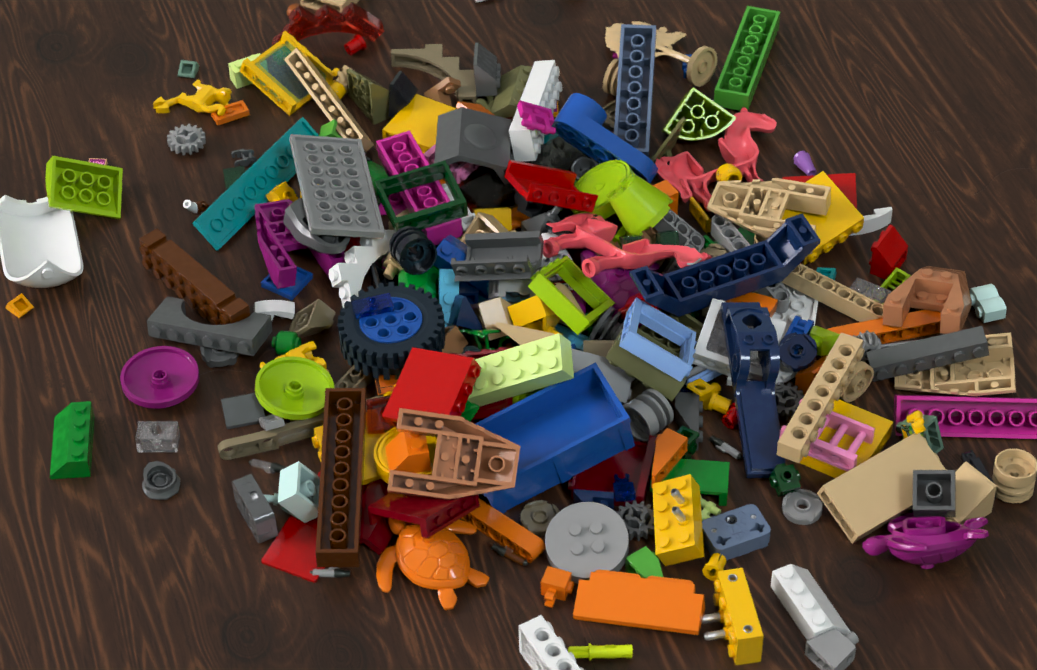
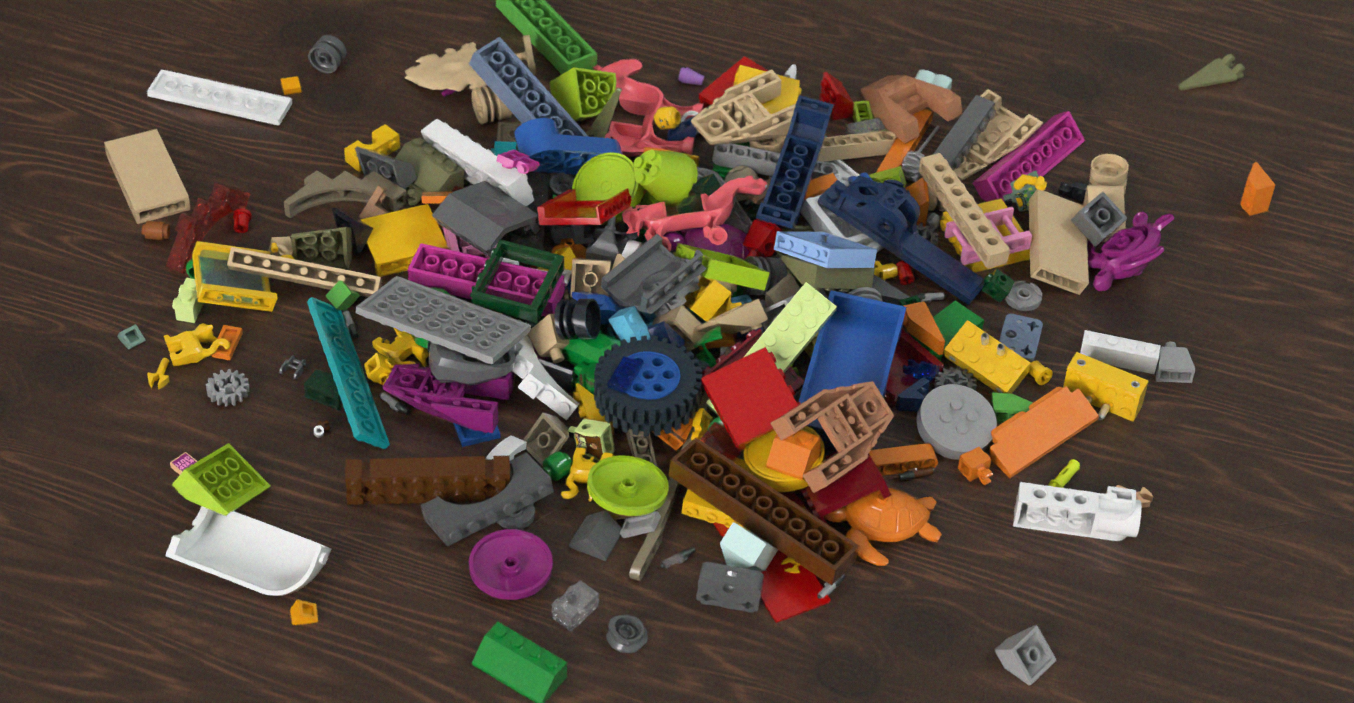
camera: 55 degrees left, 0 degrees up
dark tan tile [520,500,559,536] -> none
none -> yellow arch [344,124,400,172]
none -> yellowish green torso [568,419,615,461]

